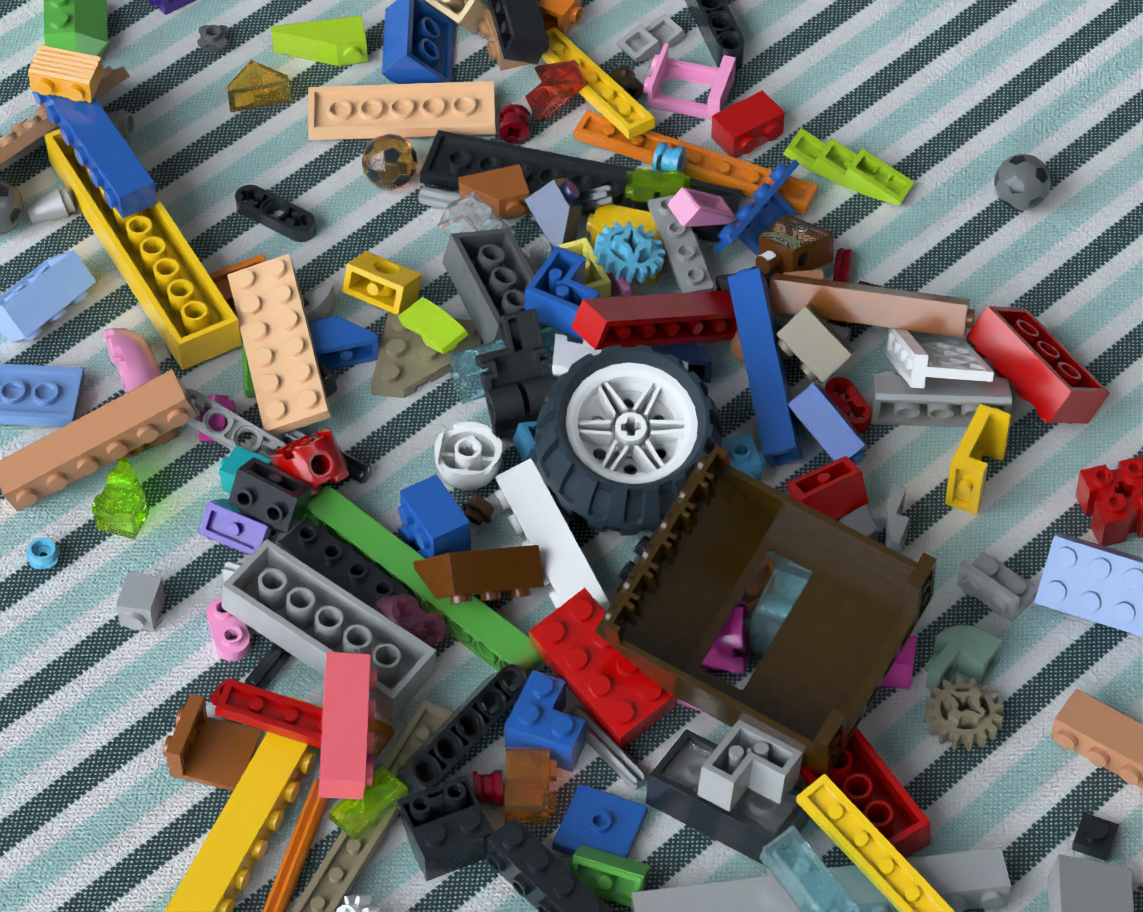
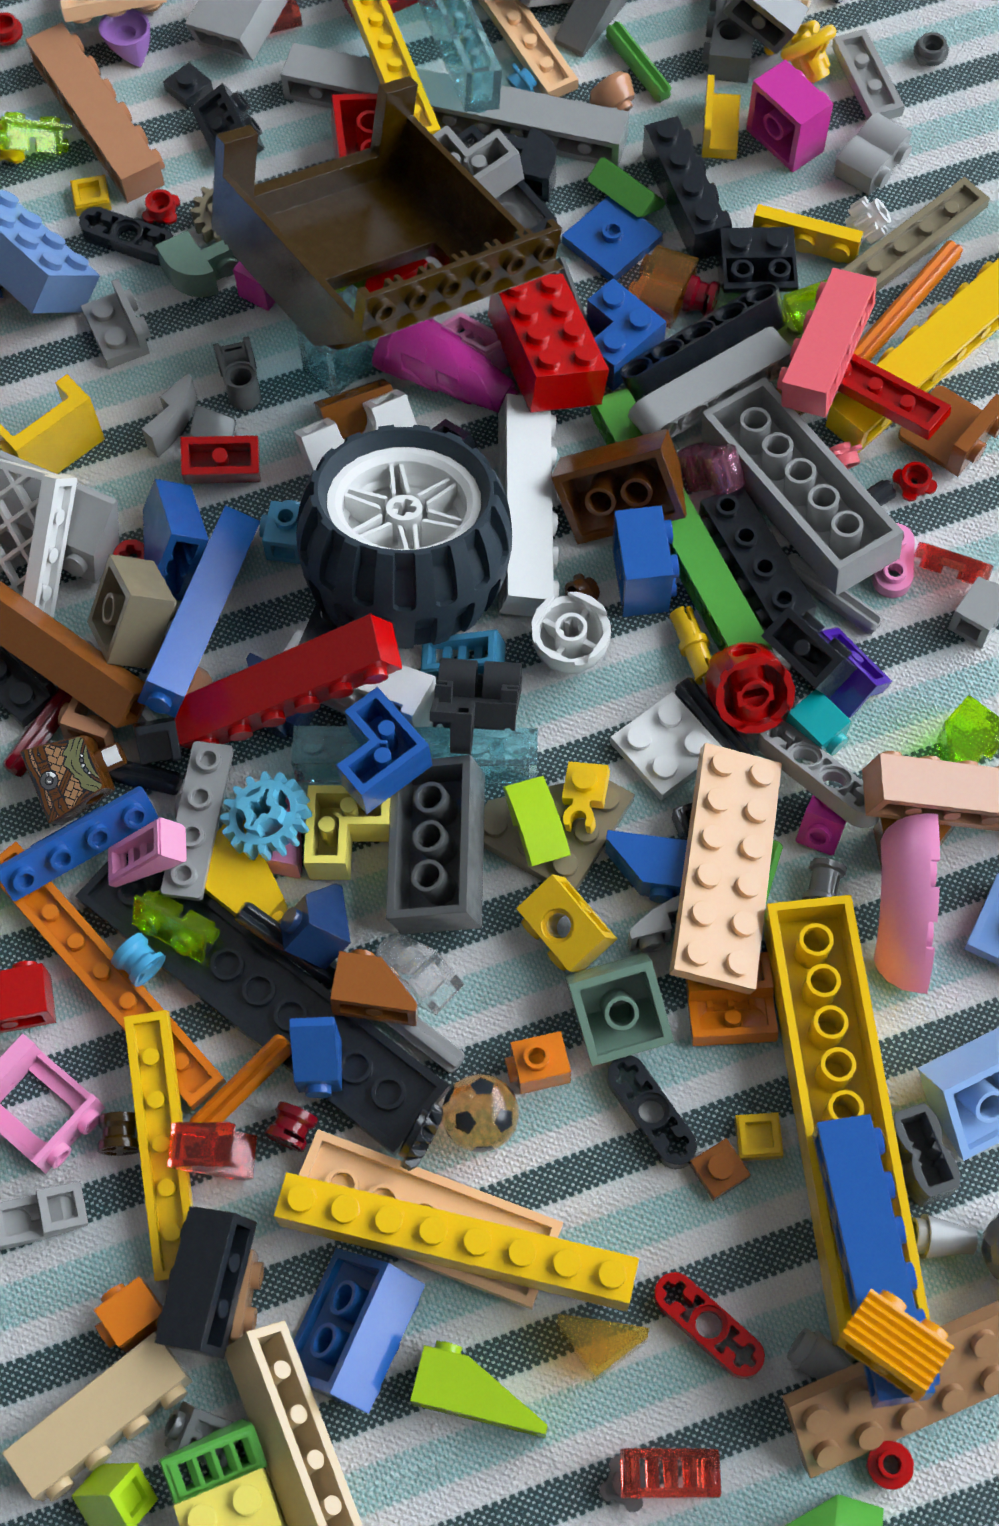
camera: 155 degrees left, 15 degrees up
none -> yellow tile [70,174,112,216]
none -> black beam [79,207,174,266]
none -> red plate [142,189,180,225]
none -> orange axle [189,1034,292,1137]
none -> black bracket [190,83,265,159]
none -> yellow brick [274,1172,639,1312]
none -> blue slope [289,1017,342,1098]
none -> black gear [398,1103,443,1171]
none -> black brick [493,128,557,203]
none -> orange brick [504,1031,571,1094]
none -> yellow plate [562,761,610,834]
none -> sand green slope [564,952,674,1066]
none -> white plate [610,692,722,801]
none -> clear red slope [620,1448,721,1500]
none -> light grey beam [628,327,792,438]
none -> red beam [654,1272,765,1379]
none -> yellow pin [669,606,712,685]
none -> dark orange plate [689,1138,751,1201]
none -> yellow tile [734,1112,784,1161]
none -> yellow plate [752,204,863,264]
none -> dark grey bush [802,857,847,900]
none -> coral plate [829,442,863,469]
none -> dark grey brick [893,1103,960,1207]
none -> clear red plate [914,542,994,585]

